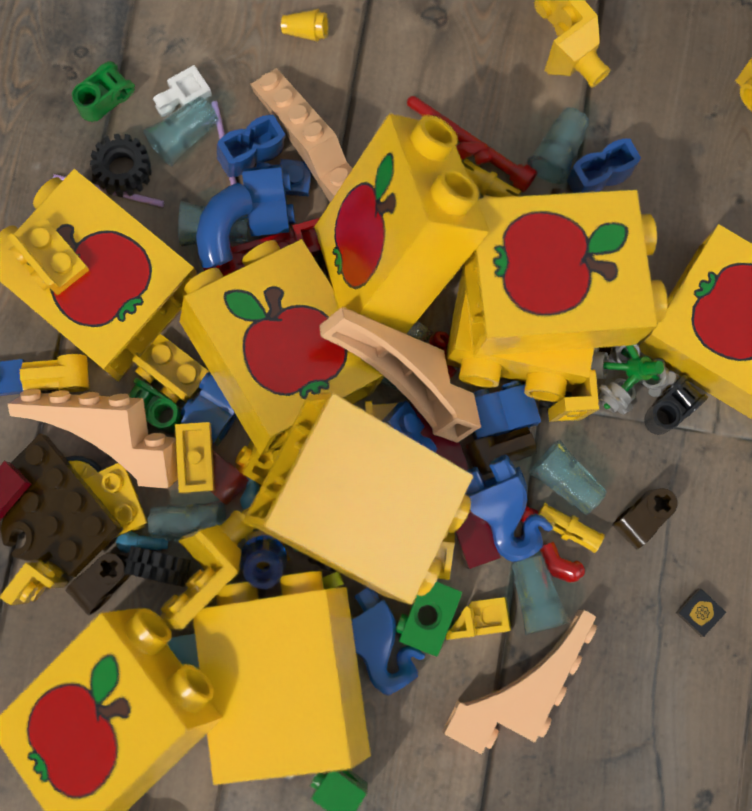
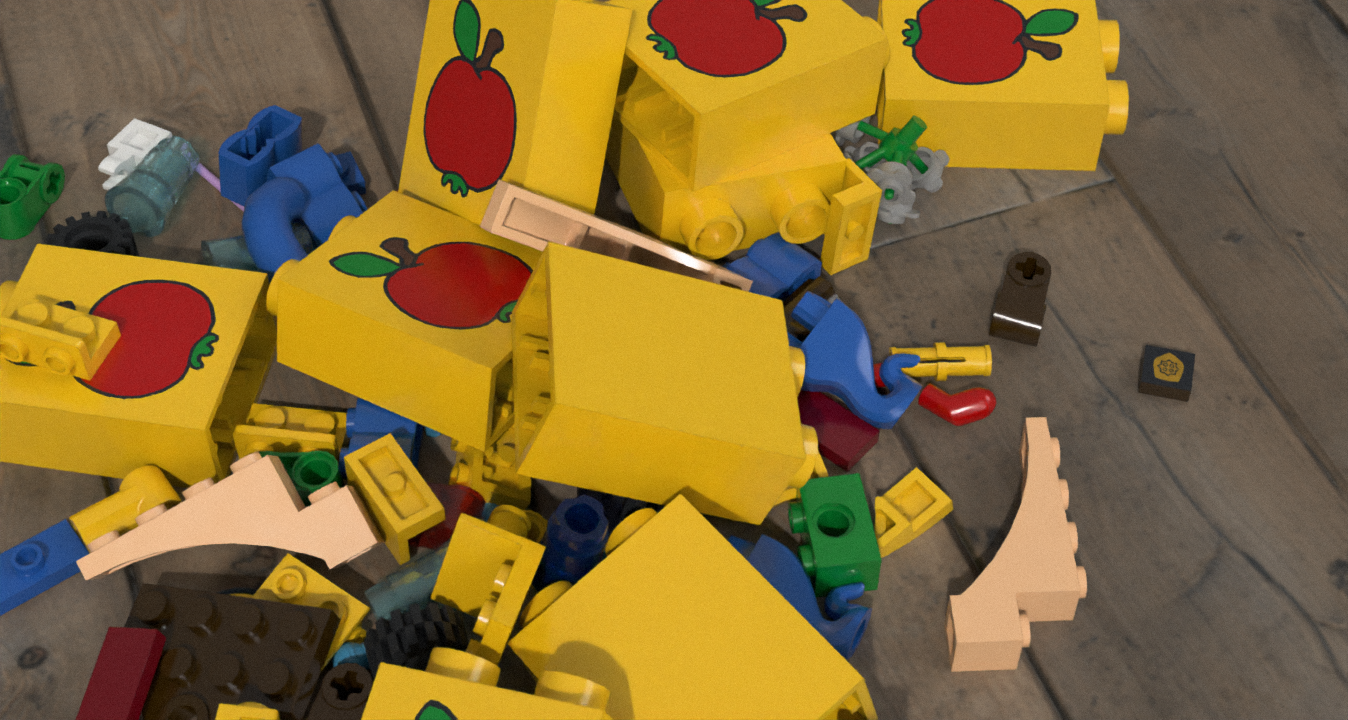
camera: 30 degrees left, 30 degrees down
light nougat arch [250,68,353,203] -> none
yellow cone [281,9,328,42] -> none
clear light blue plant [512,556,571,635] -> none
clear light blue plant [529,440,607,515] -> none
black piece [644,374,708,435] -> none

